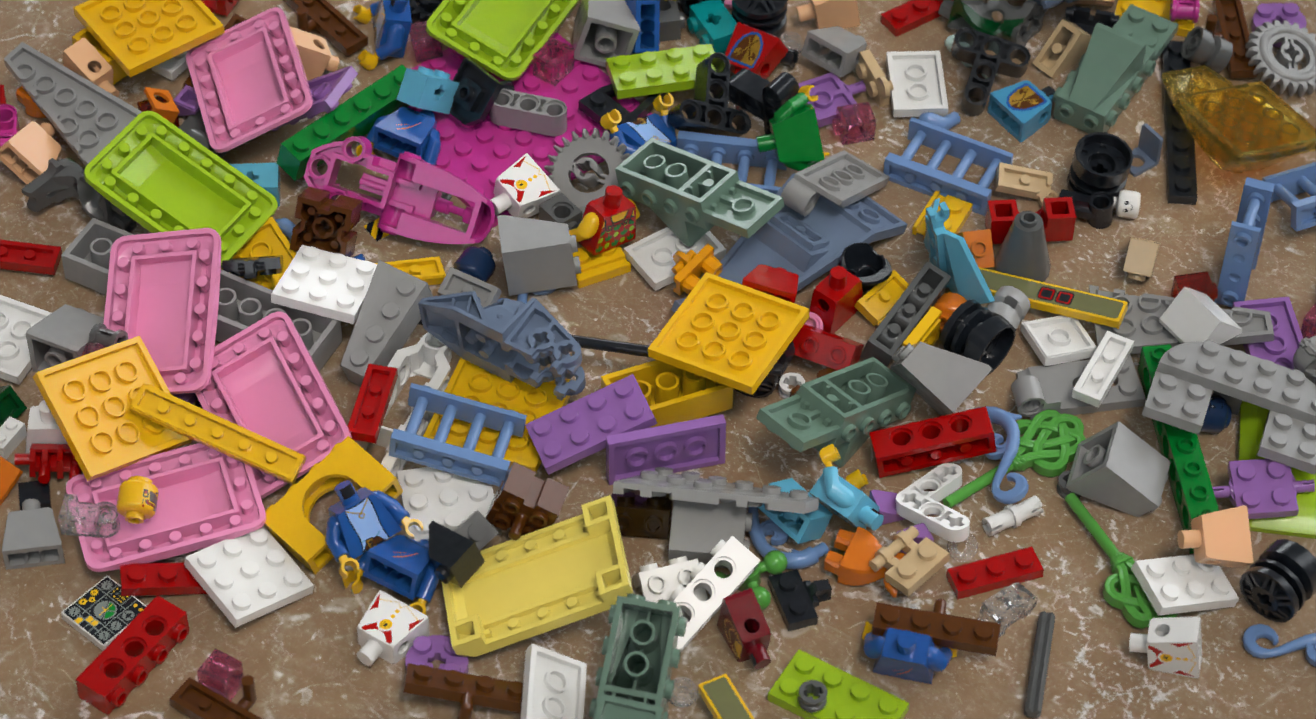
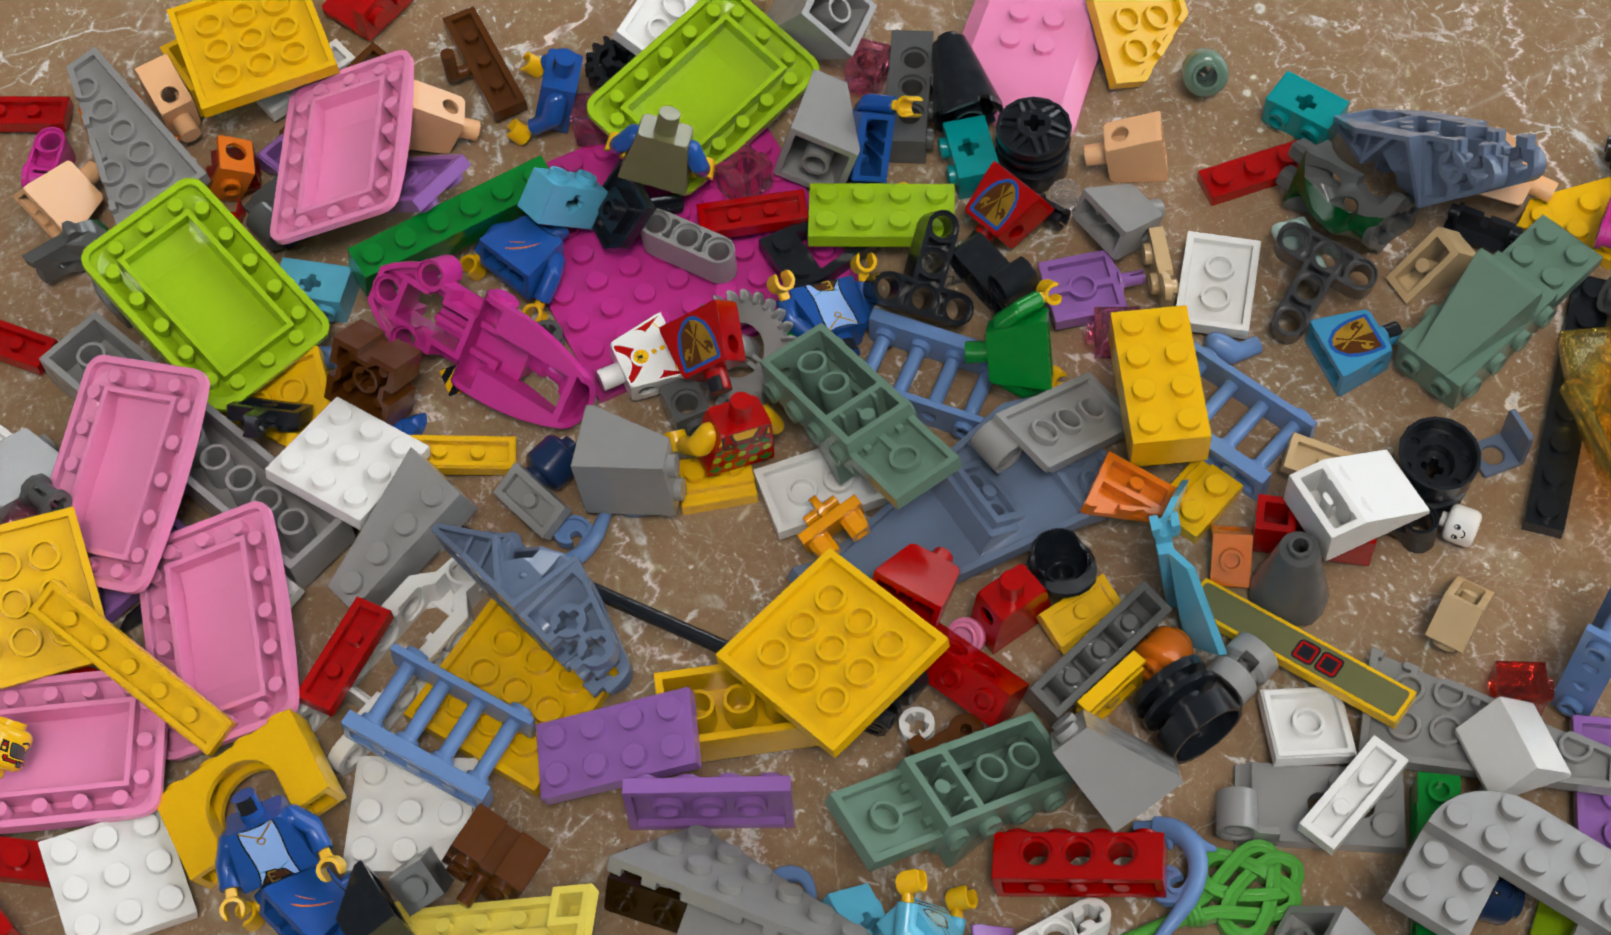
camera: 20 degrees right, 10 degrees up
none -> olive torso [604,106,716,195]
none -> red torso [659,299,746,396]
none -> red plate [696,189,809,238]
none -> orange wing [1080,451,1177,522]
none -> yellow brick [1108,305,1212,467]
none -> white slope [1283,449,1430,562]

